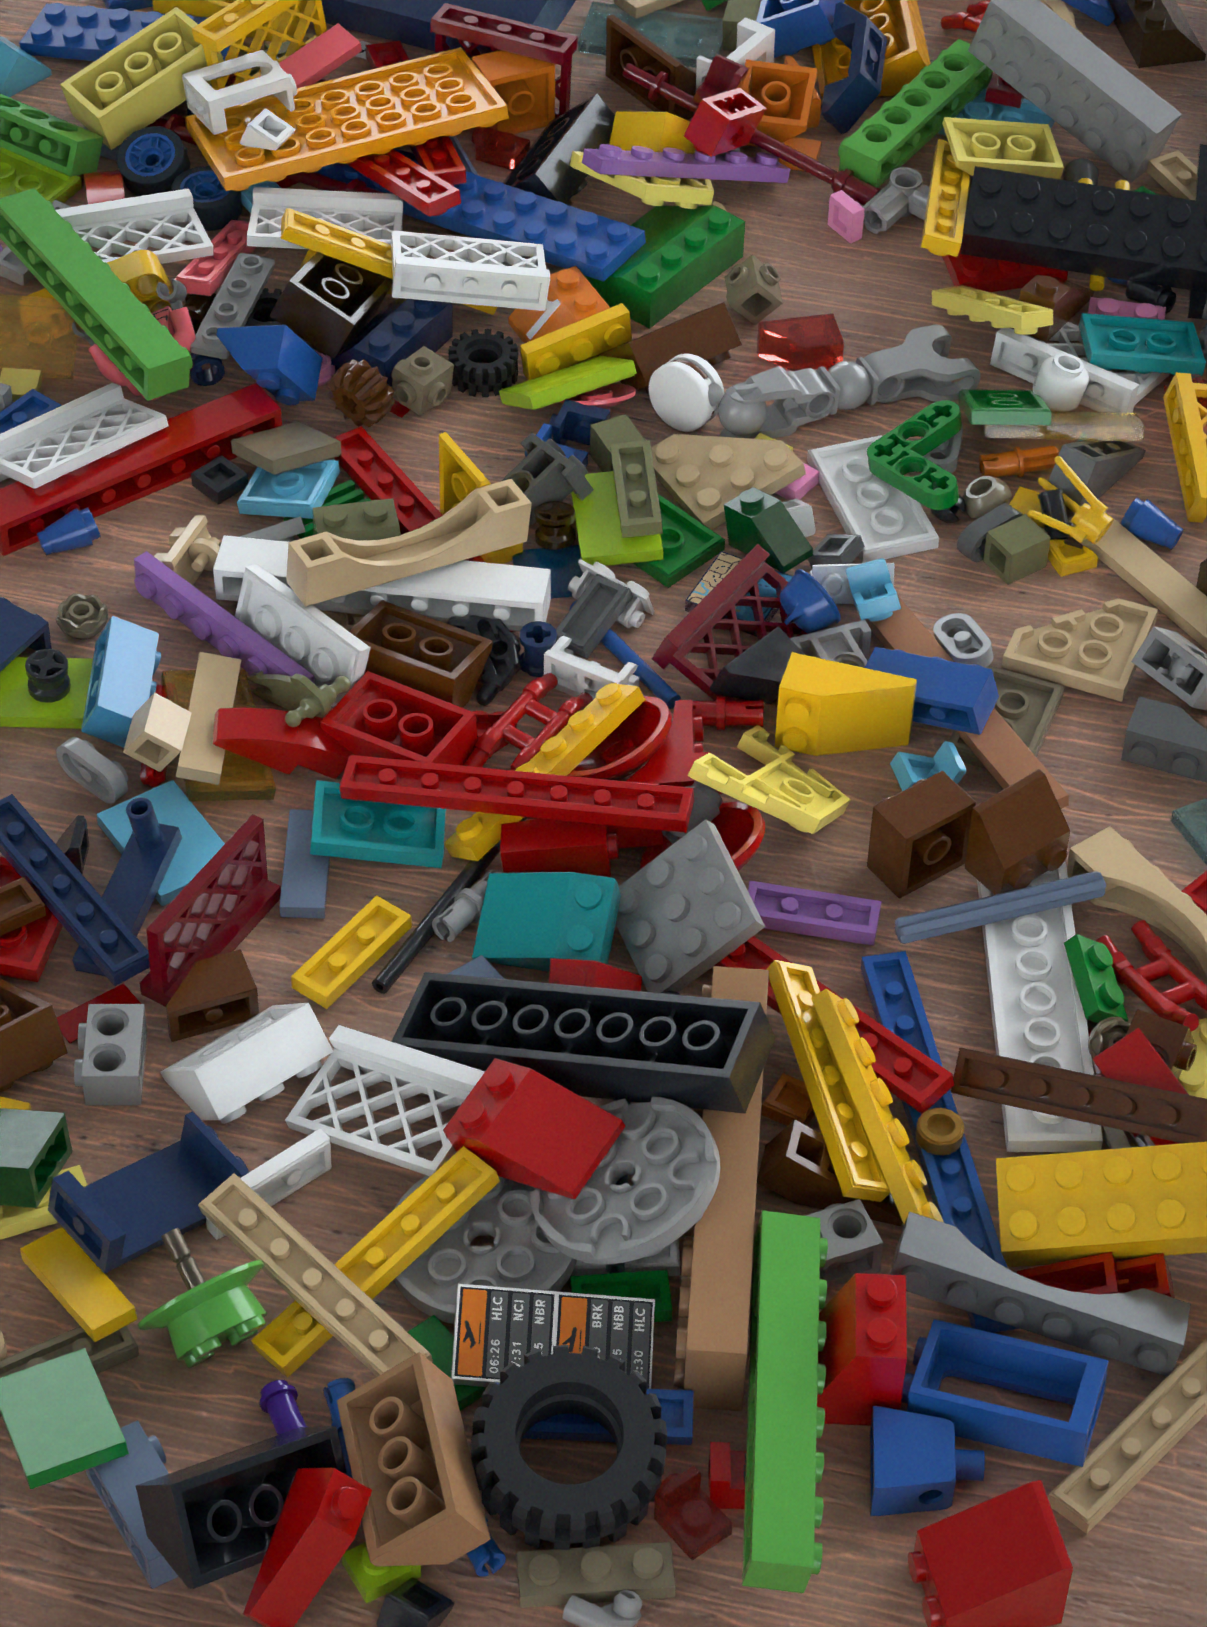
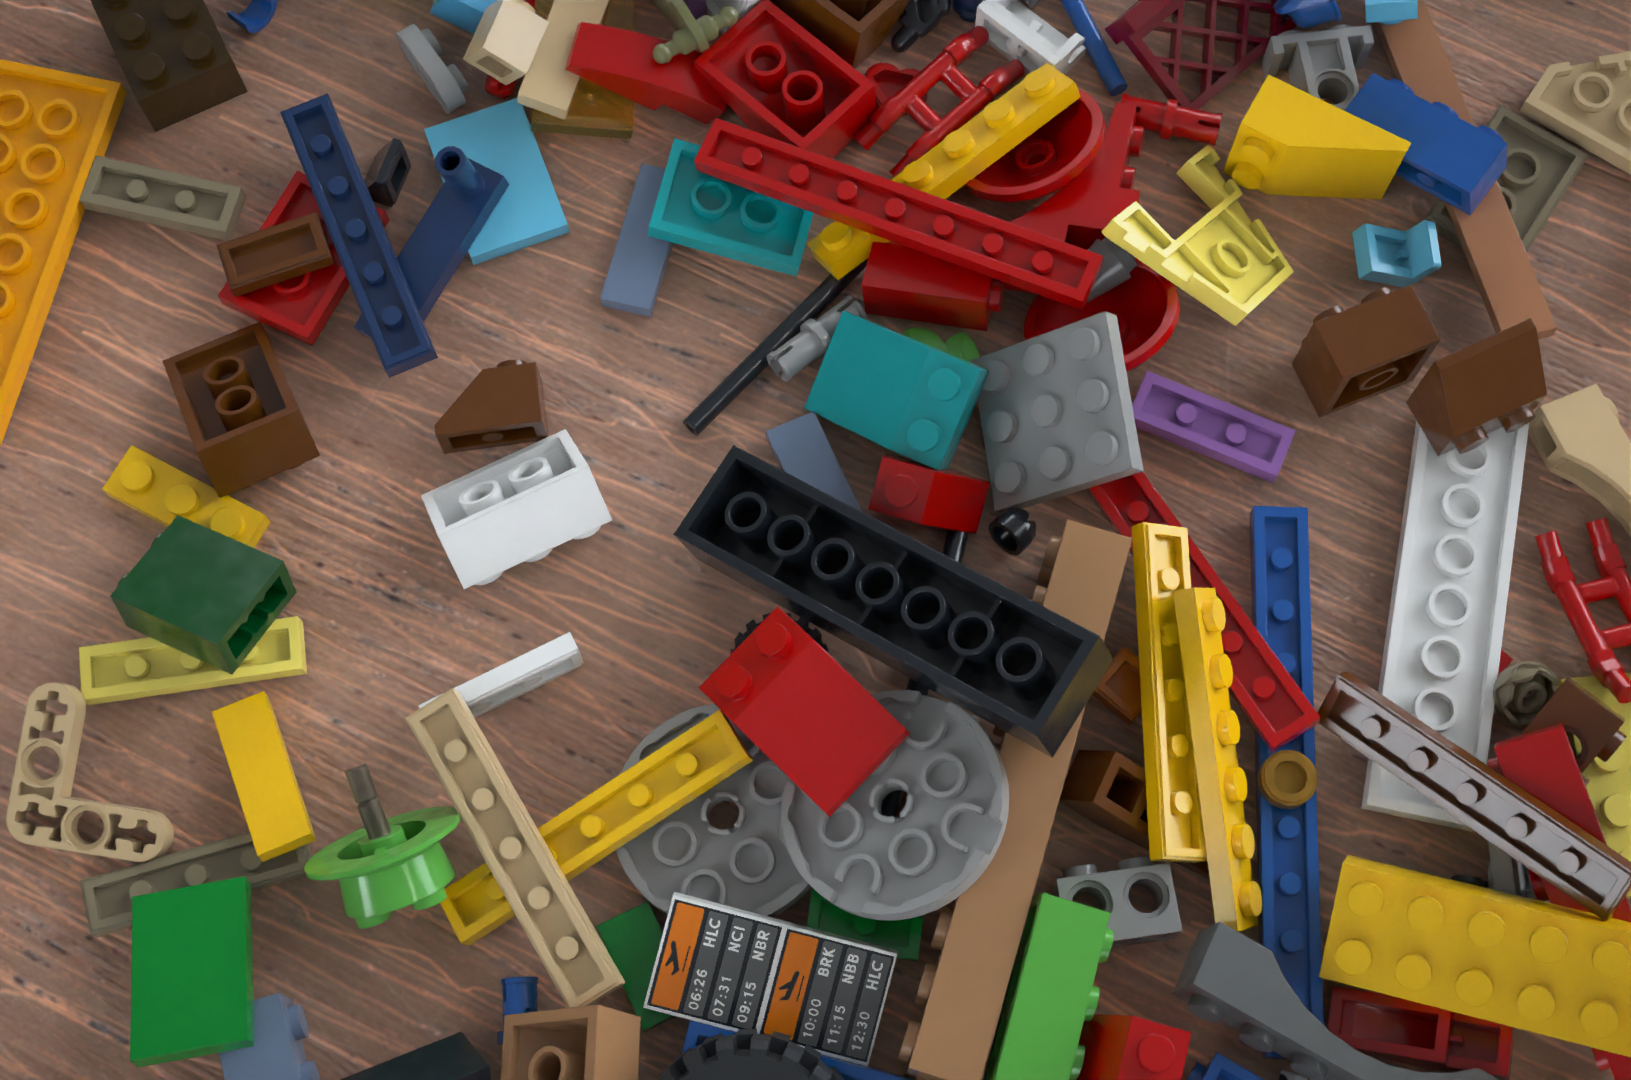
camera: 15 degrees right, 25 degrees up
dark blue panel [48,1111,250,1274] -> none
red sticker [56,983,141,1043] -> none
light grey brick [74,1004,147,1106] -> none
dark red fence [140,814,281,1007] -> none
dark purple pin [259,1380,307,1435] -> none
white fence [285,1025,484,1176] -> none
yellow plate [291,895,412,1009] -> none
black slope [710,626,805,704] -> none
sand blue axle [894,871,1106,944] -> none
light grey plate [933,613,994,668] -> none
green plate [1064,934,1128,1023] -> none

